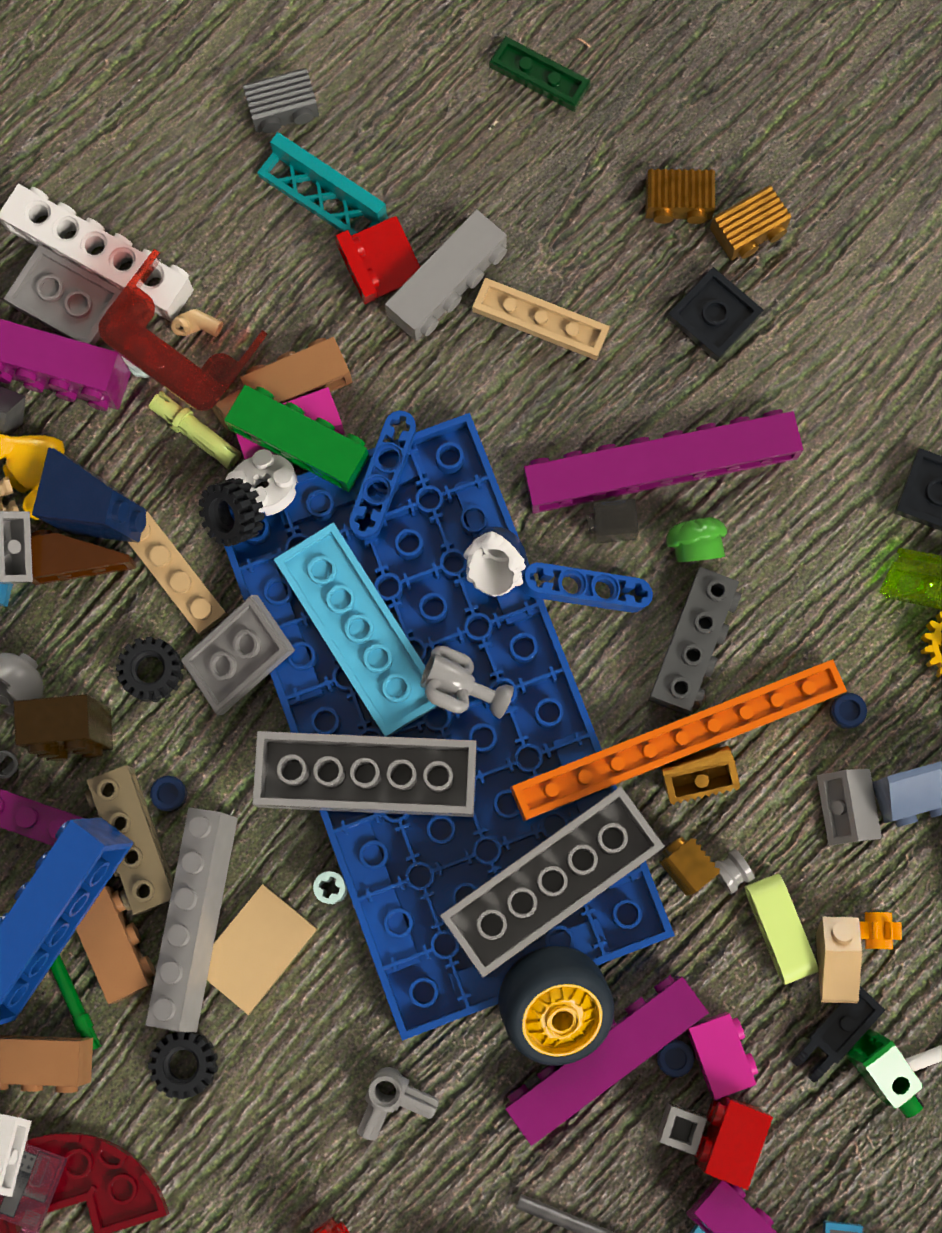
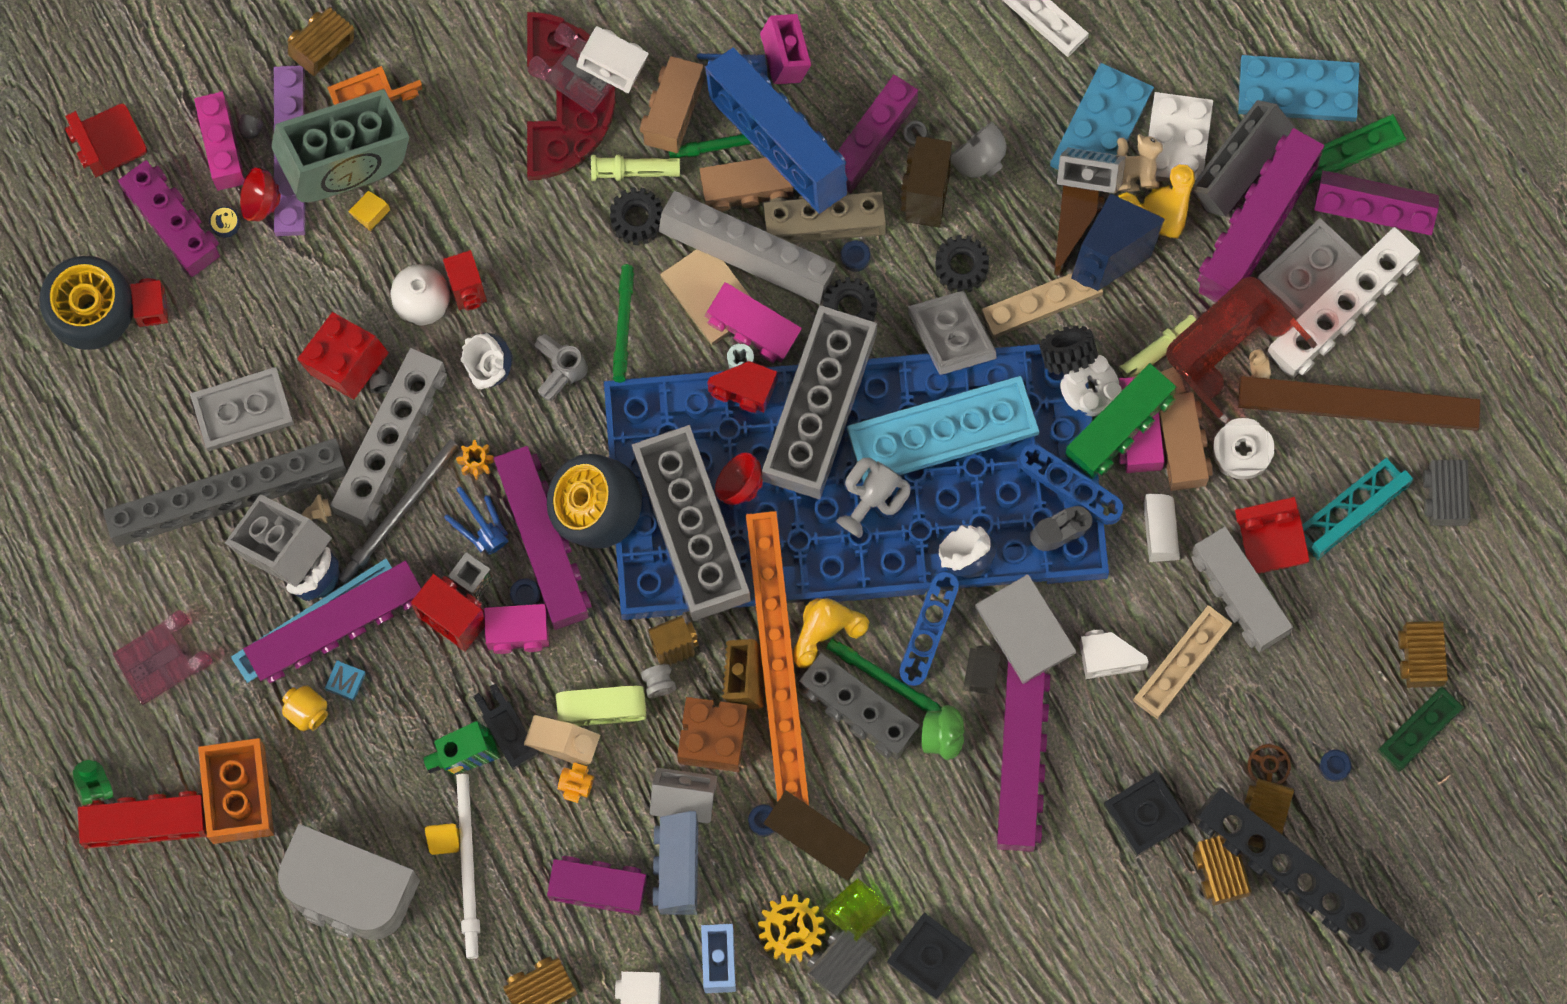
camera: 105 degrees right, 5 degrees down
none -> blue plant [444,486,508,555]
none -> light orange gear [456,440,495,480]
none -> white hair [460,333,513,389]
none -> yellowish green pin [591,155,680,181]
none -> green piece [613,264,634,383]
none -> dark orange piece [677,697,748,772]
none -> dark pink brick [704,282,802,363]
none -> red slope [707,361,778,413]
none -> red piece [715,453,763,505]
none -> dark brown sticker [763,790,870,881]
none -> yellow head [793,598,869,668]
none -> black tyre [823,277,877,322]
none -> green piece [826,638,942,712]
none -> light grey tile [975,574,1076,684]
none -> dark grey piece [1030,506,1092,551]
none -> white slope [1080,630,1148,679]
none -> white brick [1143,494,1180,562]
none -> black brick [1194,787,1420,973]
none -> white plate [1213,418,1274,479]
none -> reddish brown tile [1238,376,1480,431]
none -> reddish brown piece [1247,744,1291,785]
none -> dark blue tile [1319,750,1352,782]
none -> pearl gold brick [1398,621,1448,688]

